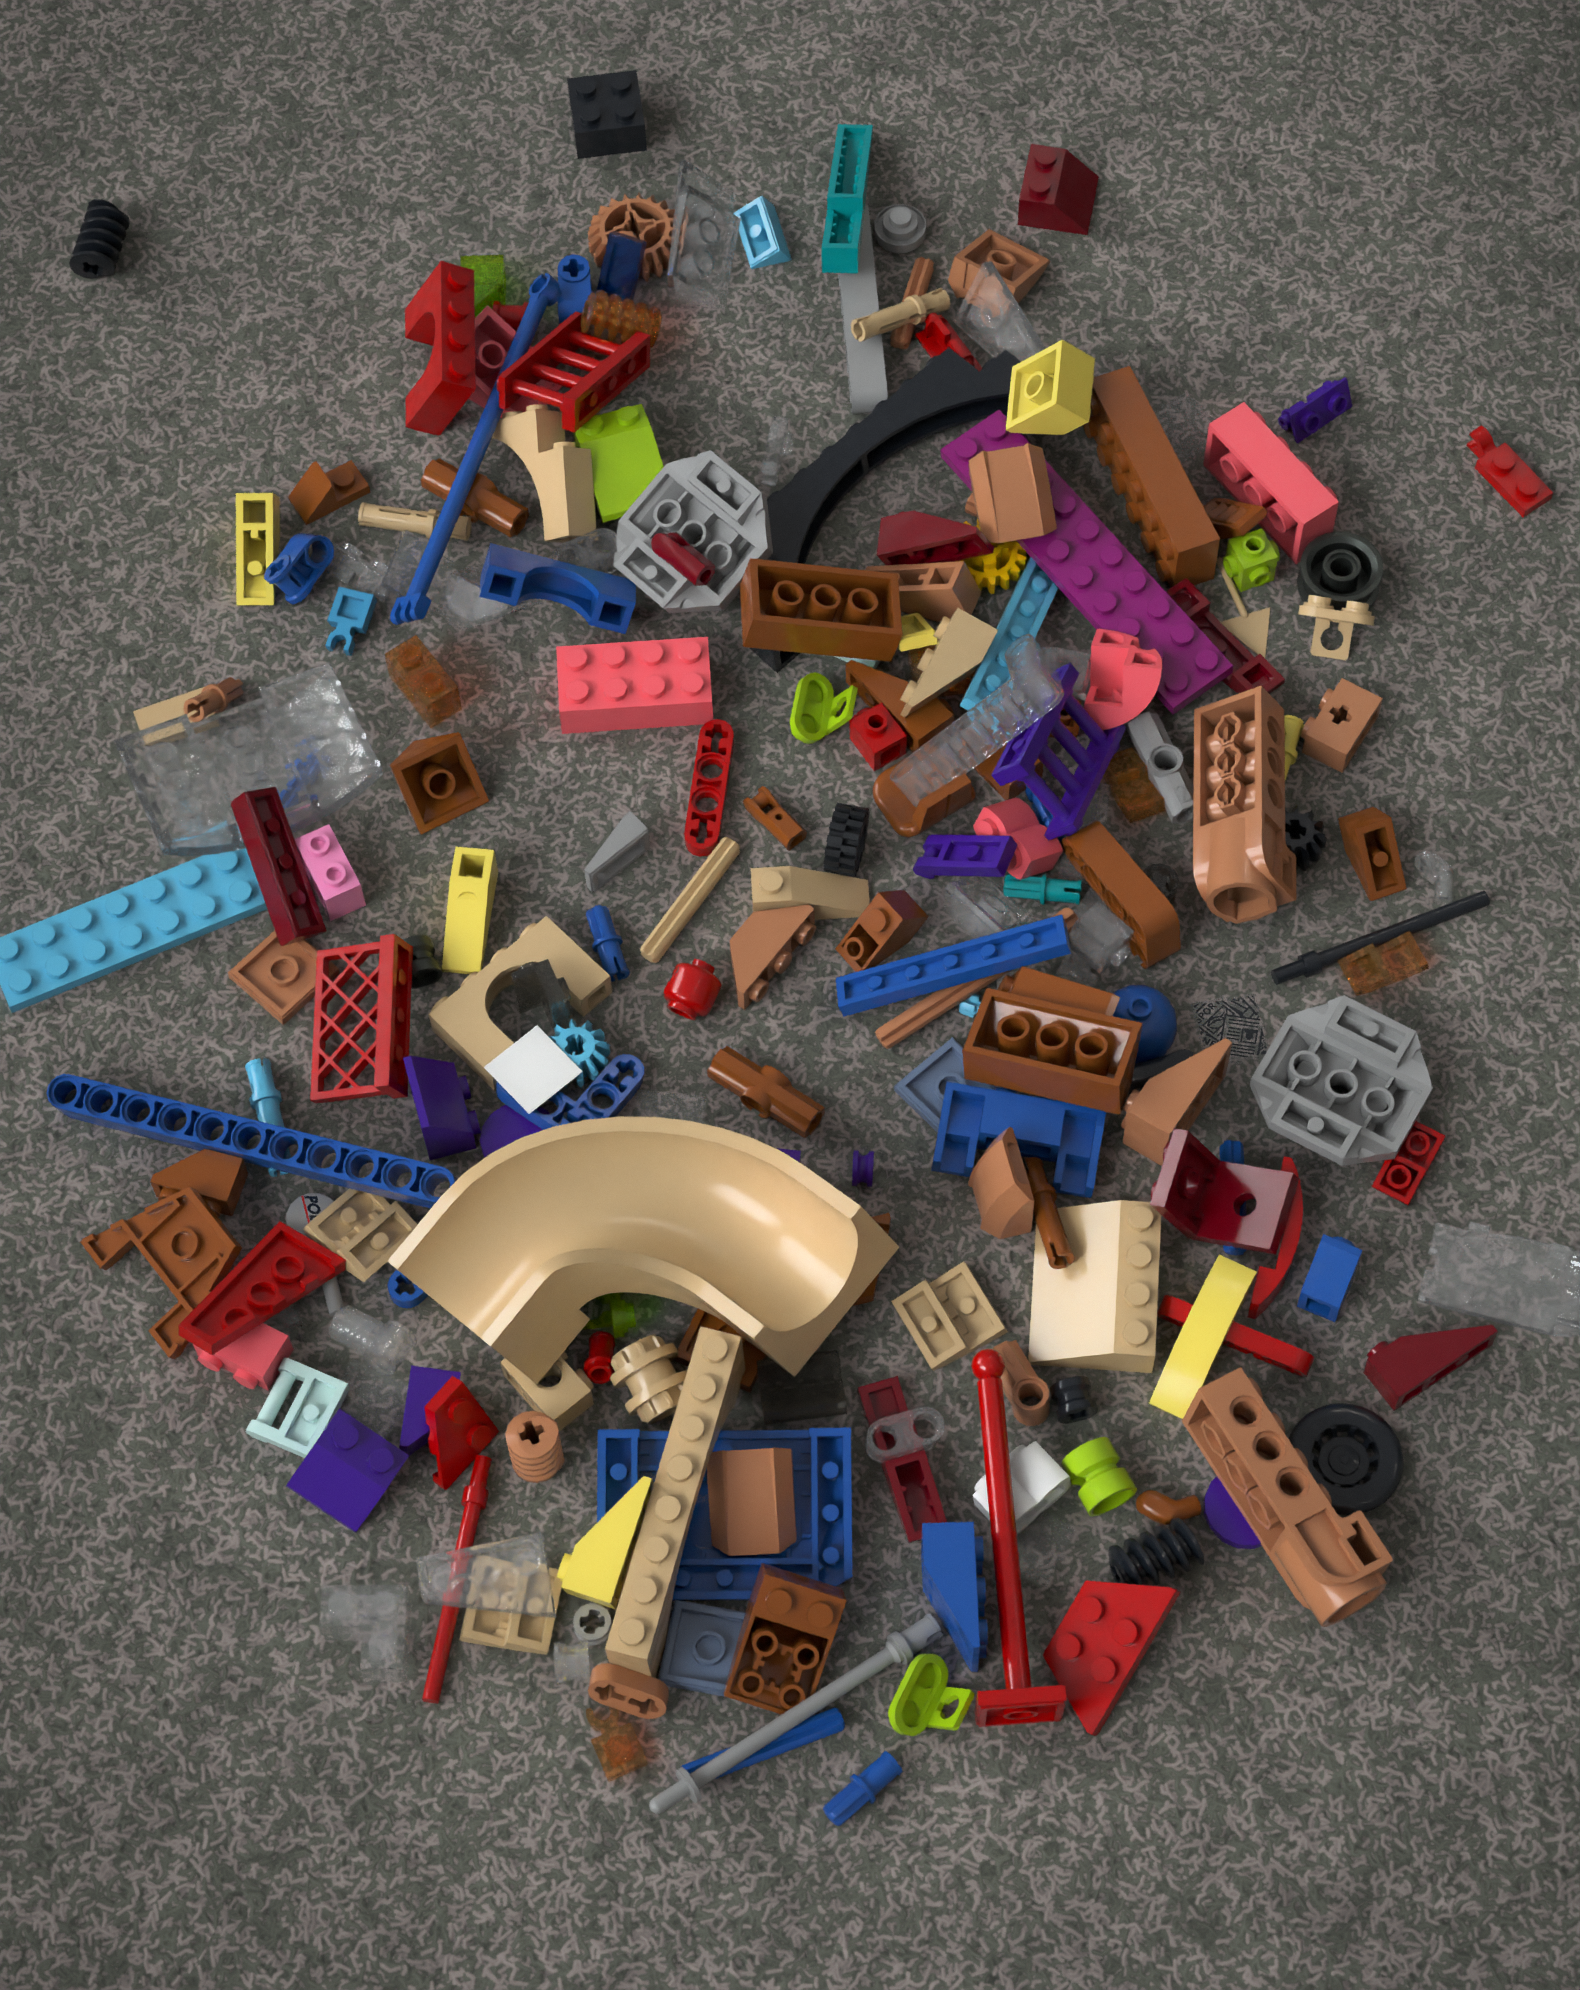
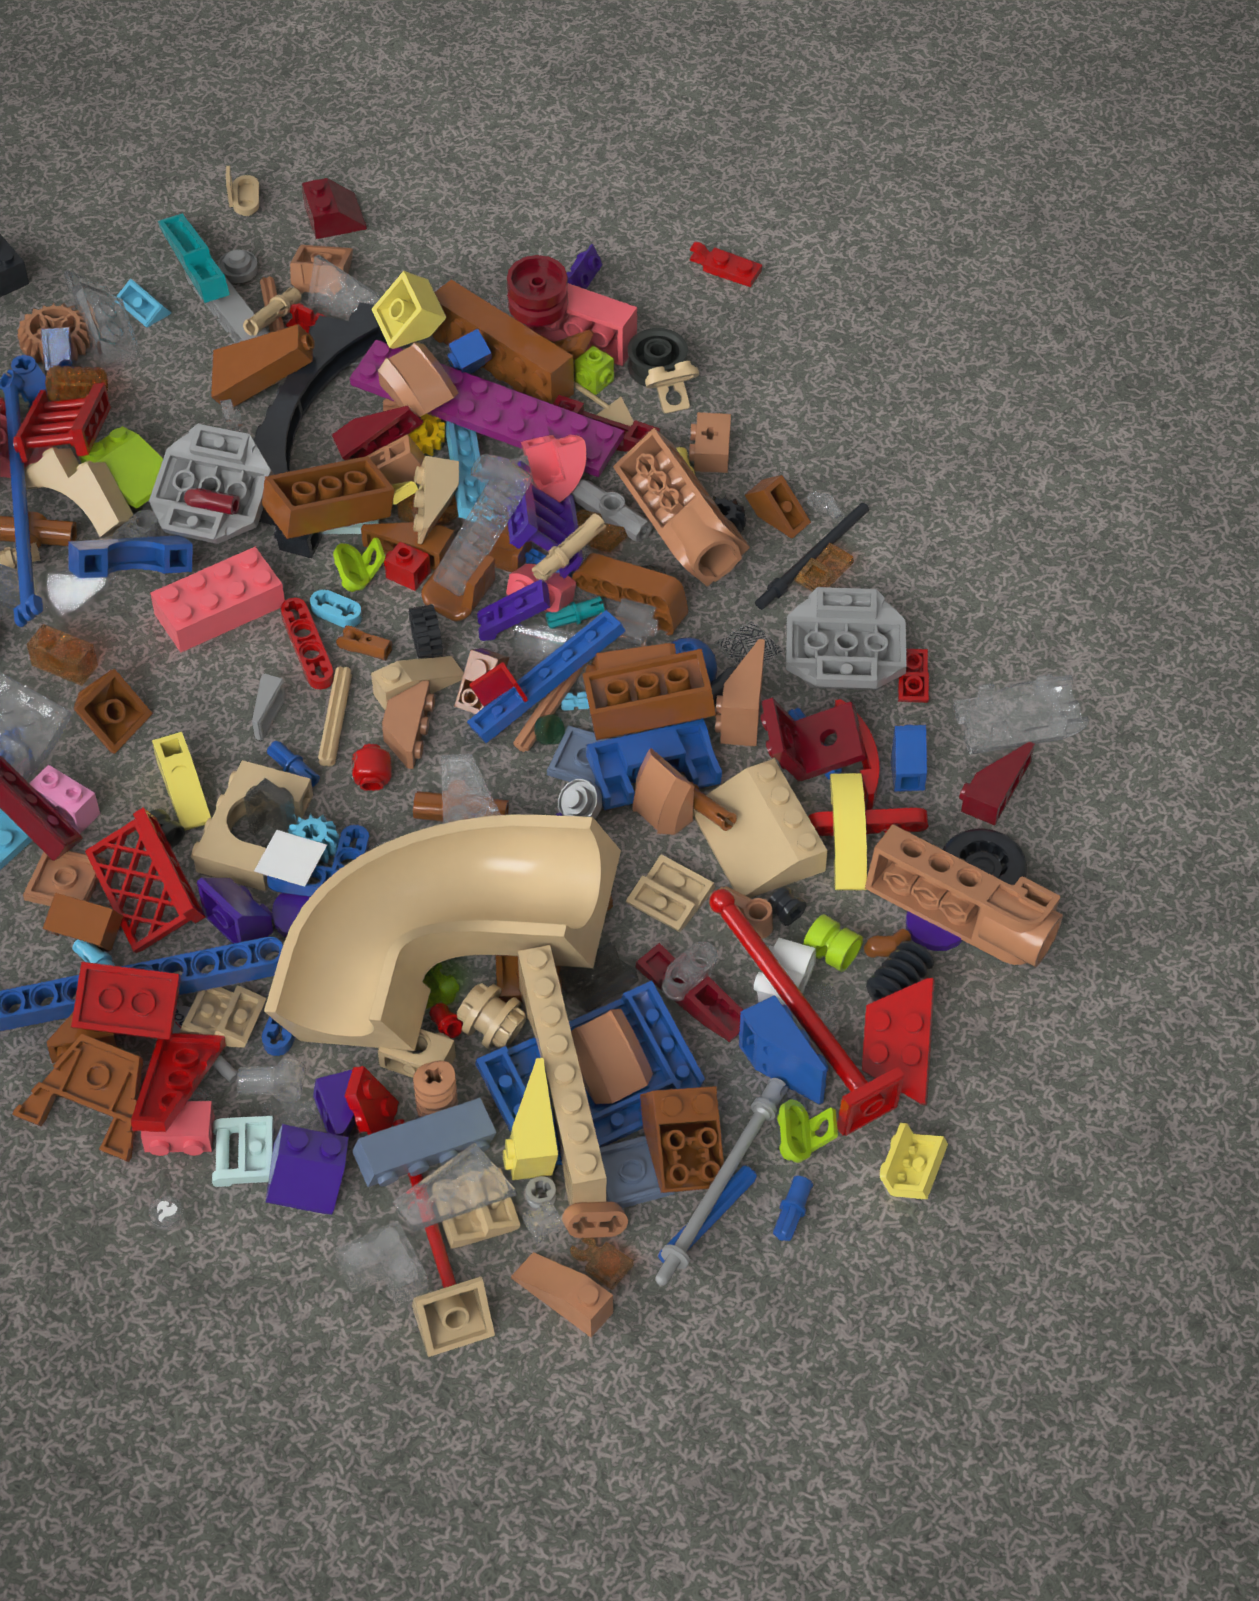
camera: 30 degrees left, 10 degrees down
none -> dark orange panel [43,893,123,951]
none -> red plate [71,962,181,1041]
none -> clear tile [148,1196,184,1232]
none -> dark orange slope [211,324,315,409]
none -> tan bracket [226,166,260,216]
none -> medium azure beam [310,590,362,627]
none -> sand blue brick [352,1097,497,1187]
none -> tan slope [412,1277,495,1357]
none -> clear wing [441,754,501,824]
none -> blue slope [447,329,492,374]
none -> red bracket [469,662,528,706]
none -> dark red wheel [507,255,568,327]
none -> nougat slope [511,1252,613,1337]
none -> tan pin [532,514,606,582]
none -> clear green tile [534,715,565,745]
none -> light grey plate [558,779,602,819]
none -> light yellow bracket [880,1123,948,1199]

